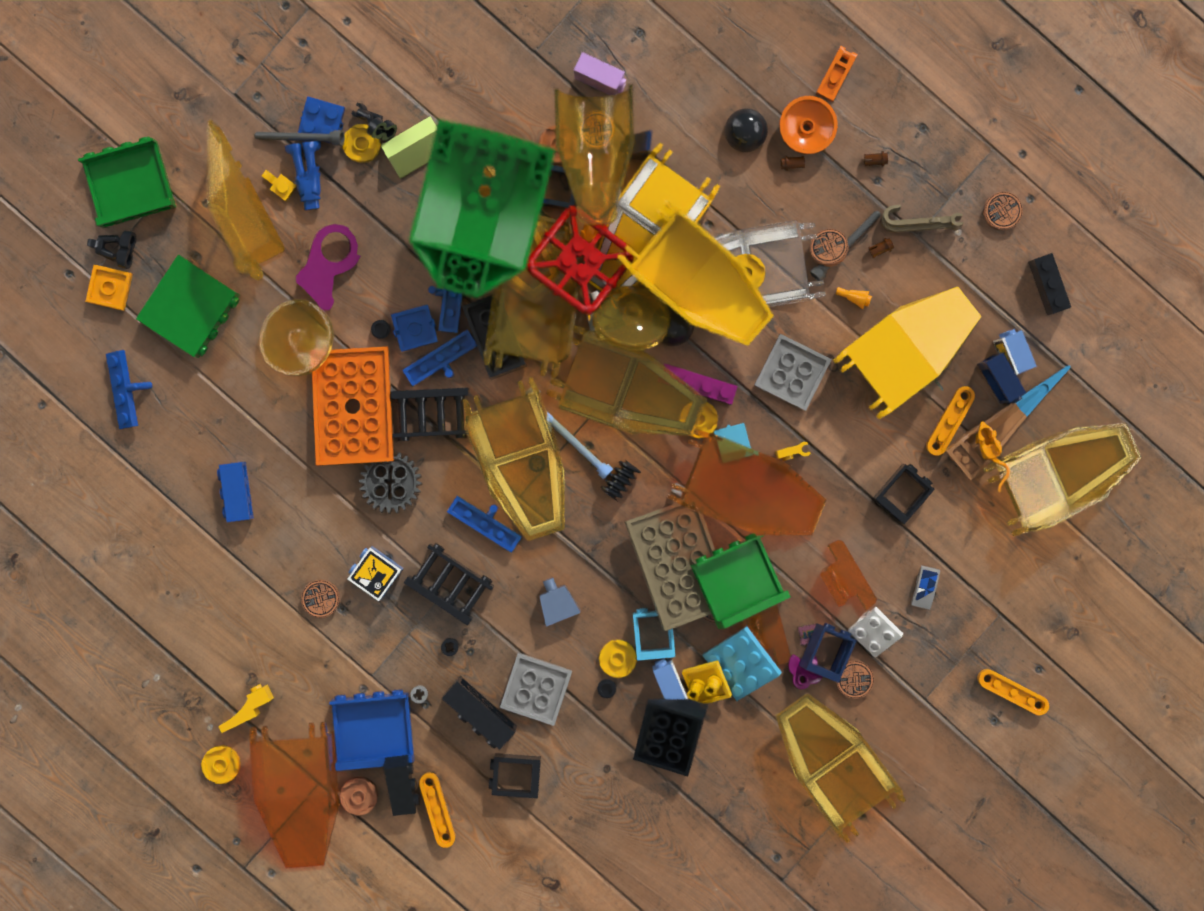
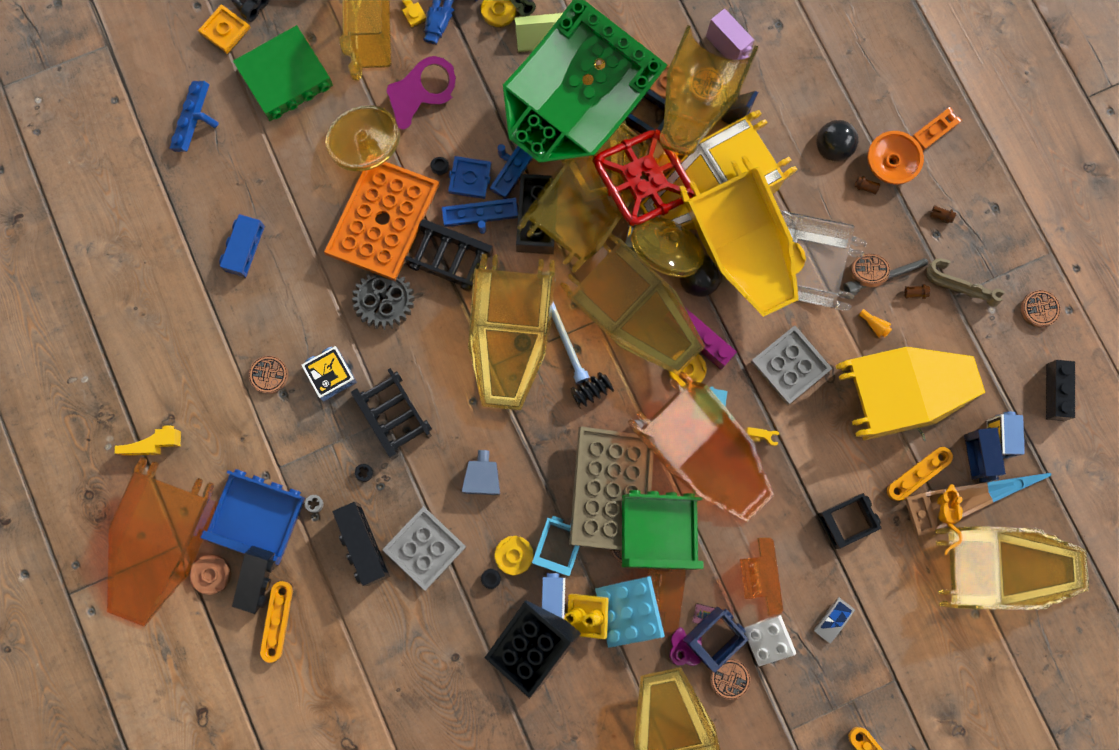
camera: 20 degrees right, 10 degrees down
yellow tile [201,745,241,784] -> none
blue plate [447,495,522,553] -> none
black window [489,753,541,799] -> none

